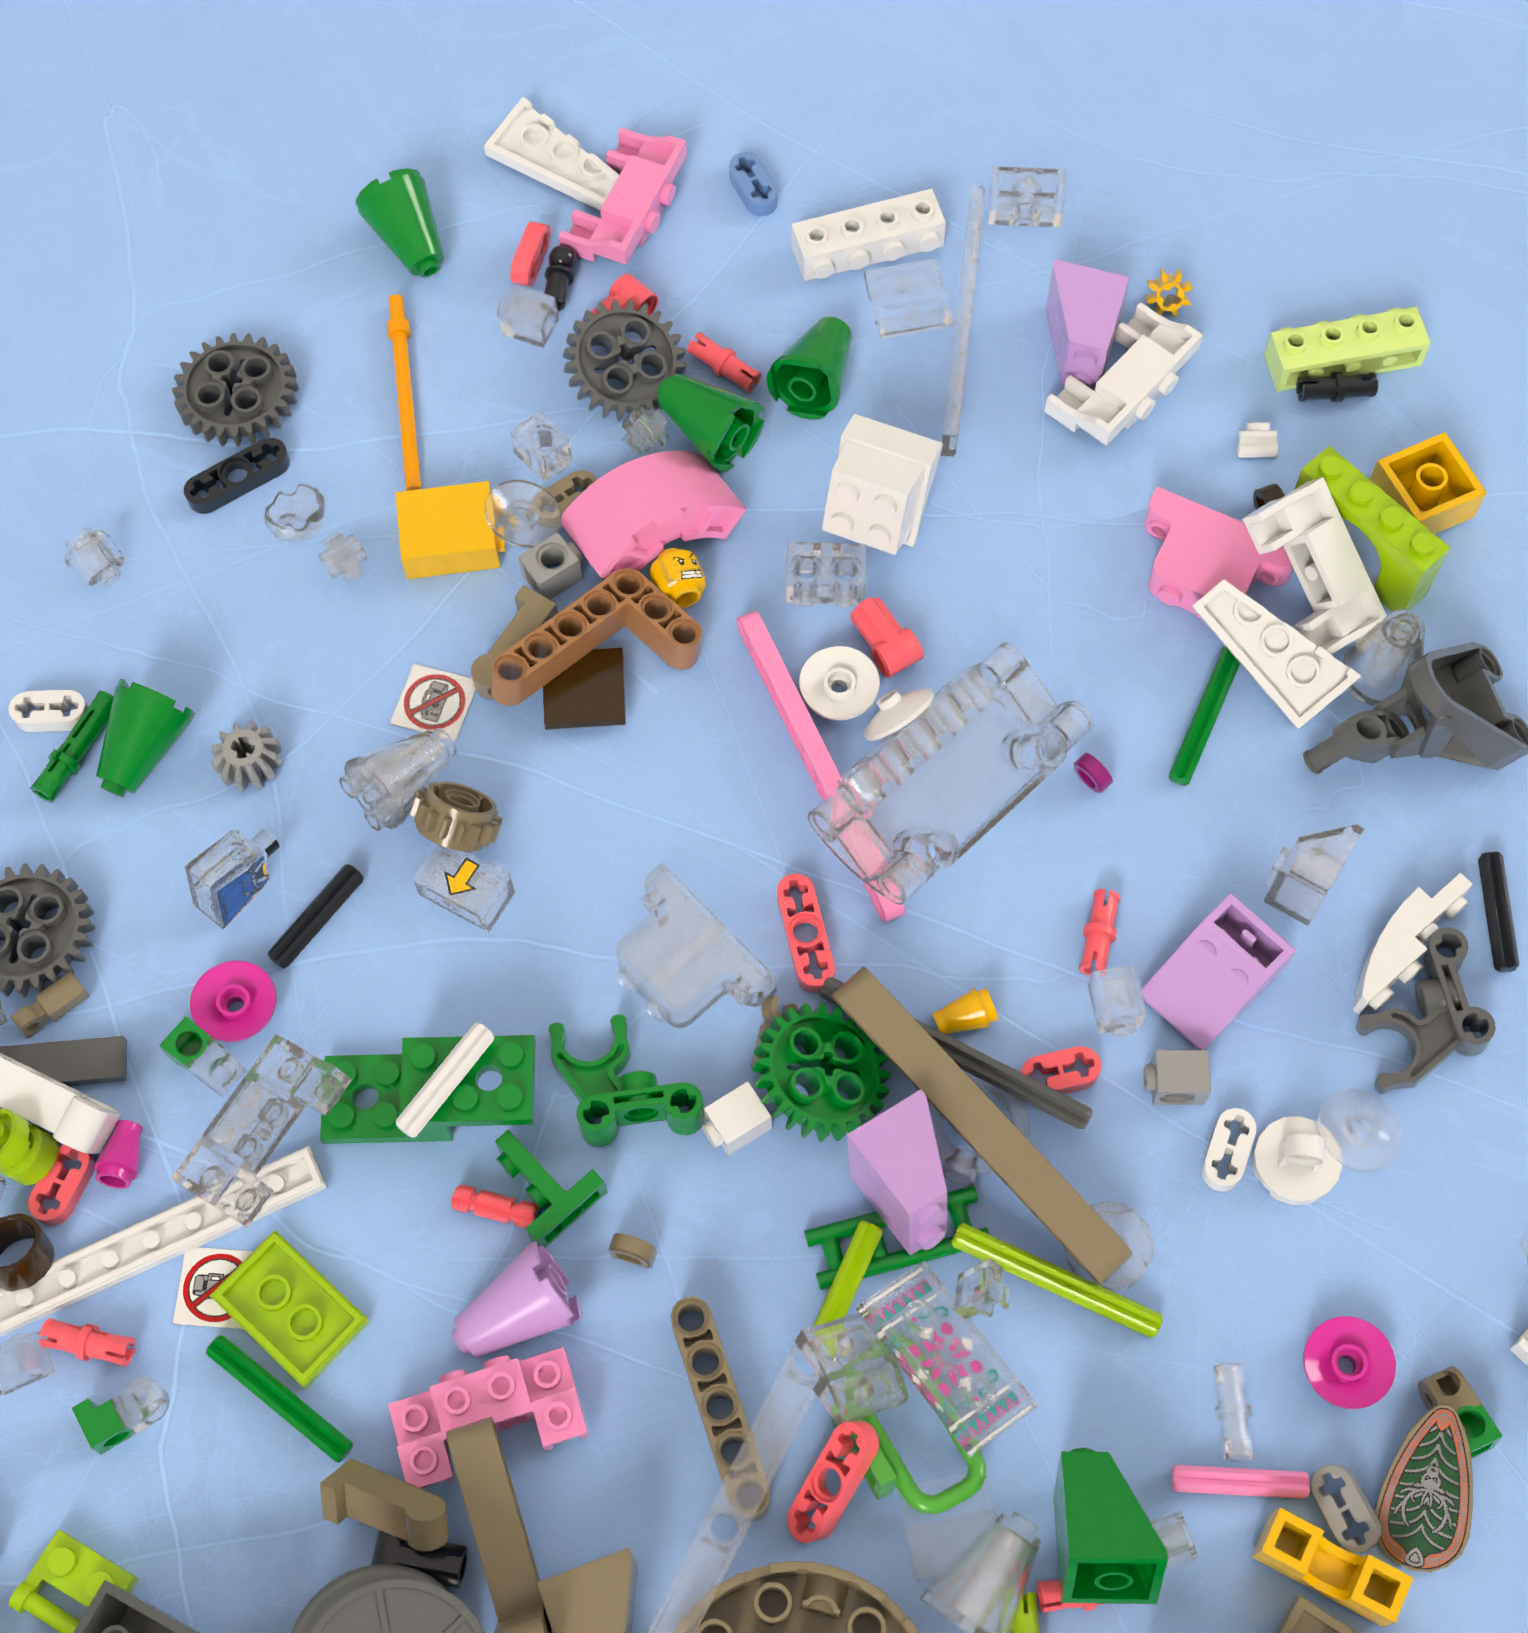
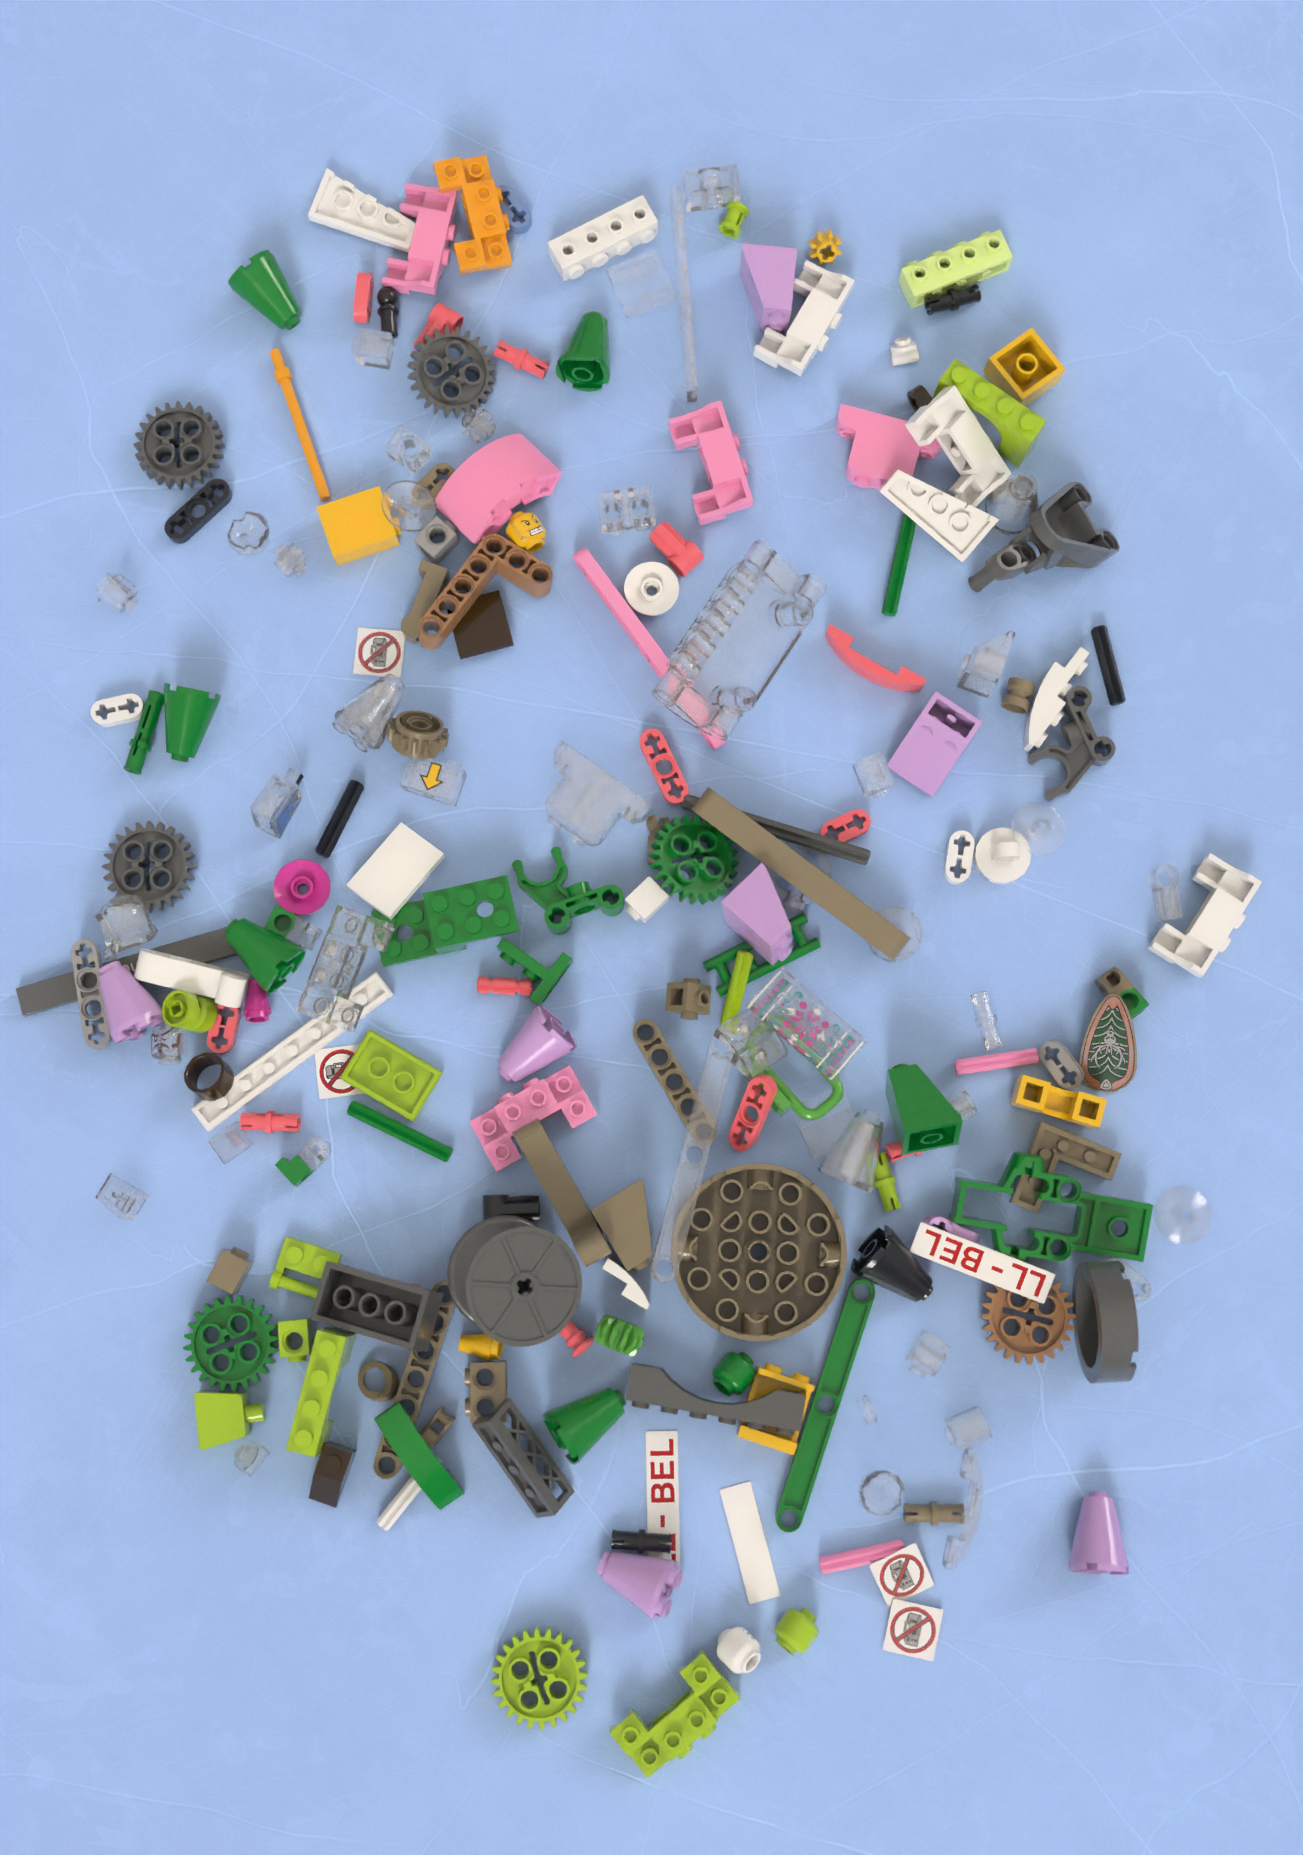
camera: 15 degrees left, 15 degrees up
dark tan bar [11,971,90,1038] -> none
light grey gear [212,720,282,792] -> none
dark tan leg [320,1458,449,1551] -> none
white axle [396,1022,494,1138] -> none
dark tan tile [609,1233,657,1269] -> none
green cone [657,374,764,471] -> none
white piece [822,414,943,555] -> none
white dish [863,689,935,741] -> none
yellow cone [932,987,999,1035] -> none
lime axle [952,1223,1163,1337] -> none
clear tile [953,1258,1011,1320] -> none
magenta tile [1074,753,1113,793] -> none
coral pin [1079,889,1121,977] -> none
light grey brick [1143,1050,1211,1105] -> none
dark pink dish [1303,1316,1396,1409] -> none
none -> green cone [225,918,306,994]
none -> white tile [347,822,445,920]
none -> light orange bracket [433,155,512,275]
none -> dark tan brick [665,978,711,1020]
none -> bright pink bracket [668,401,753,526]
none -> lime bush [718,201,750,239]
none -> coral slope [825,624,926,692]
none -> dark tan wheel [1001,677,1035,714]

